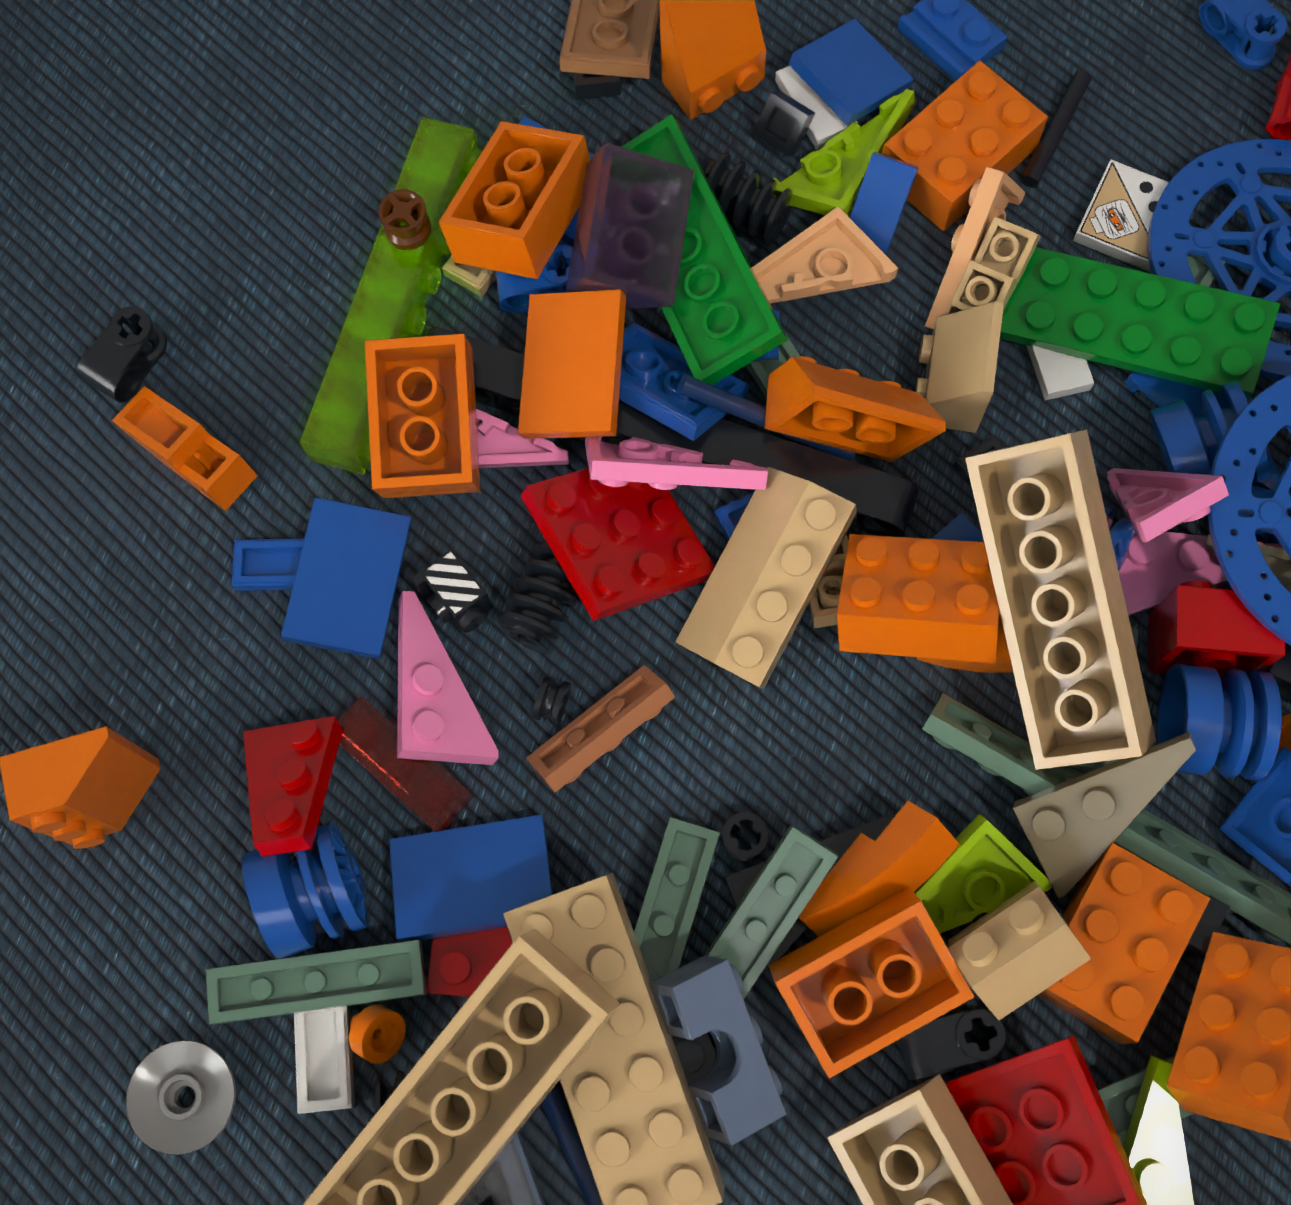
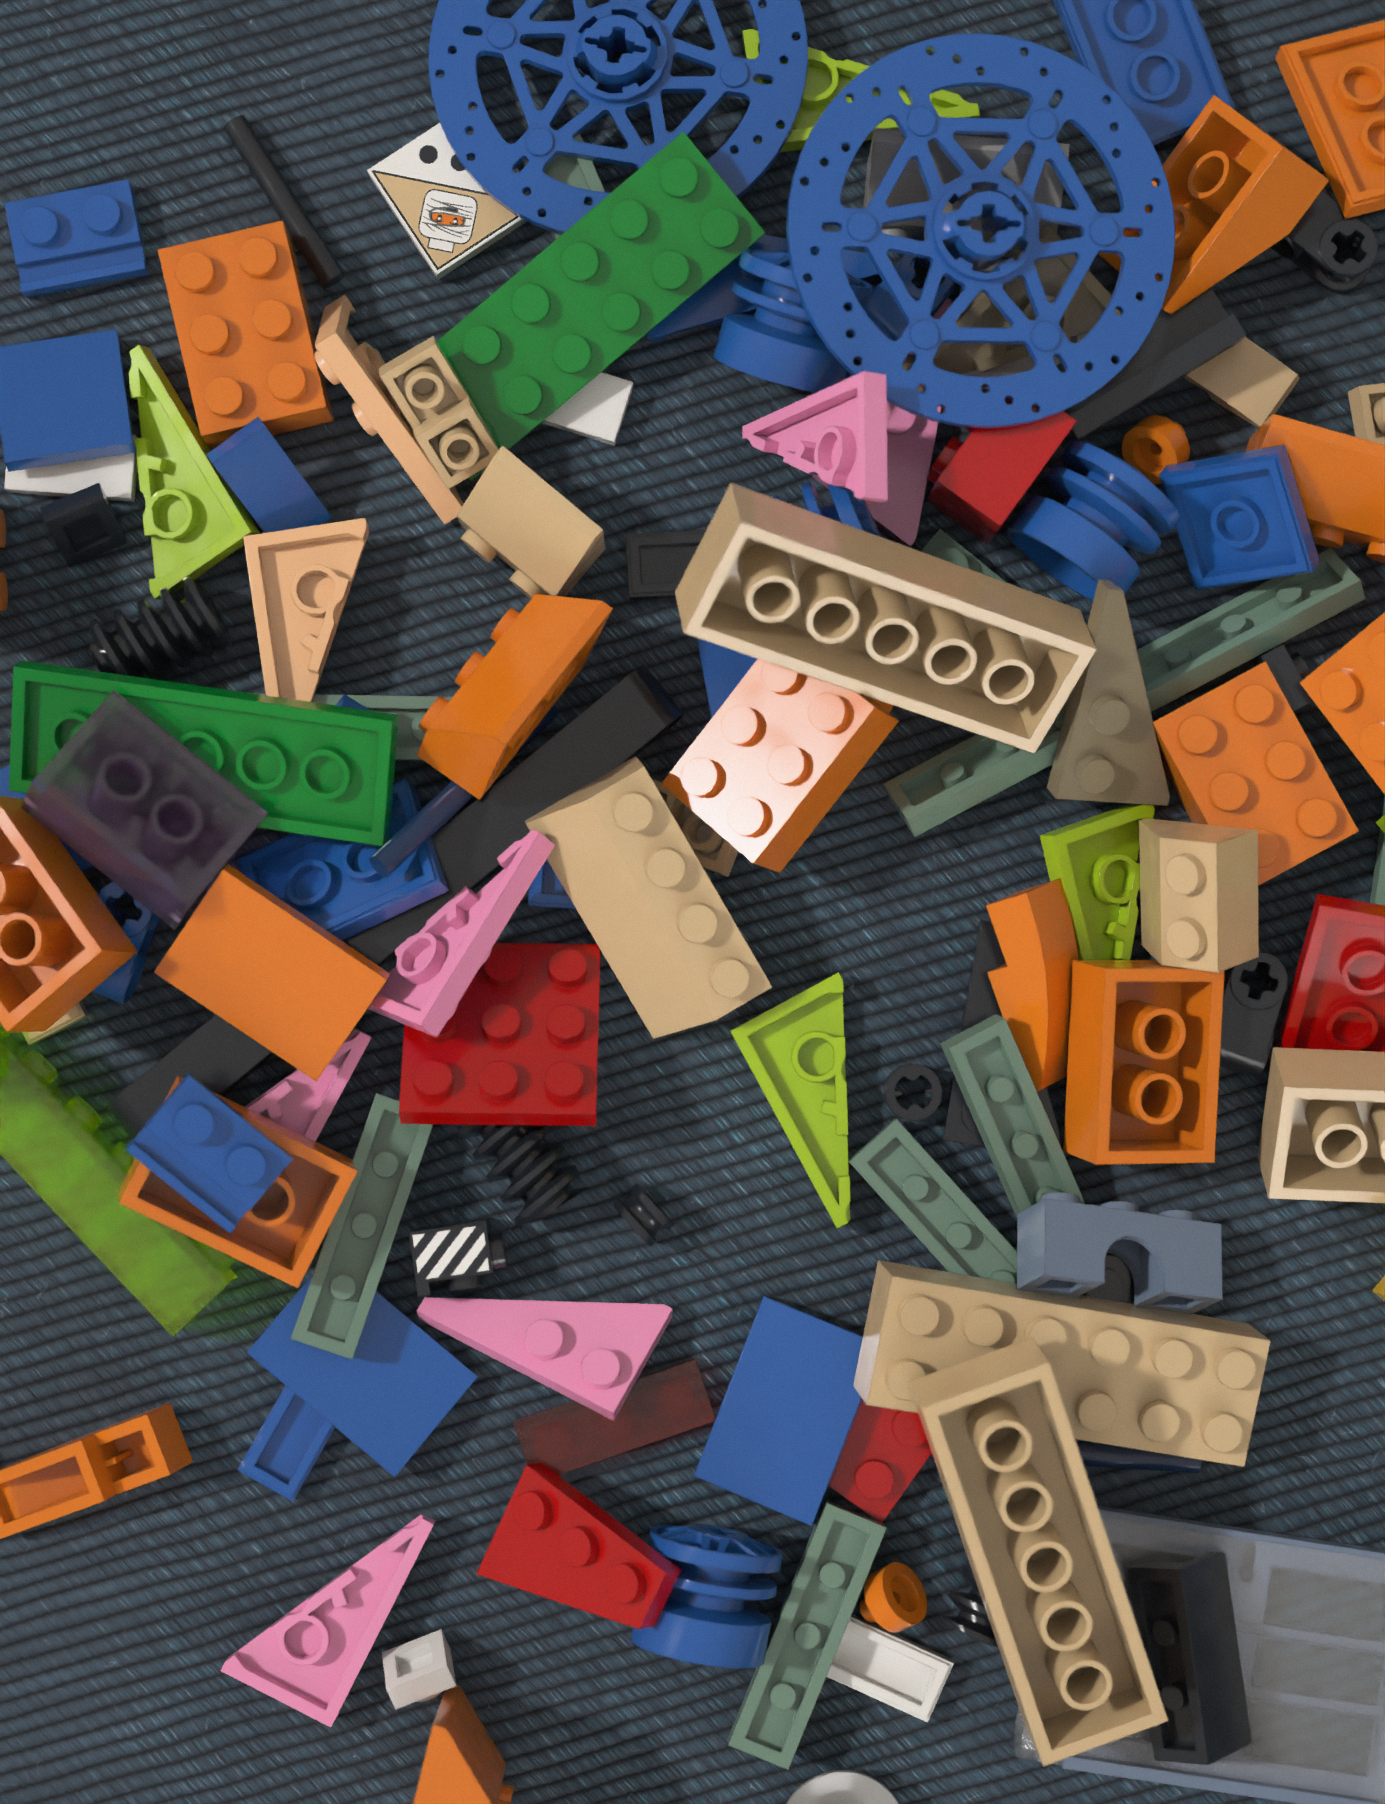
camera: 70 degrees left, 15 degrees up
nougat plate [526,665,675,793] -> none
none -> blue plate [126,1072,292,1234]
none -> bright pink wing [221,1513,436,1727]
none -> sand green plate [291,1093,433,1360]
none -> white plate [382,1629,456,1709]
none -> lime wing [730,972,851,1229]

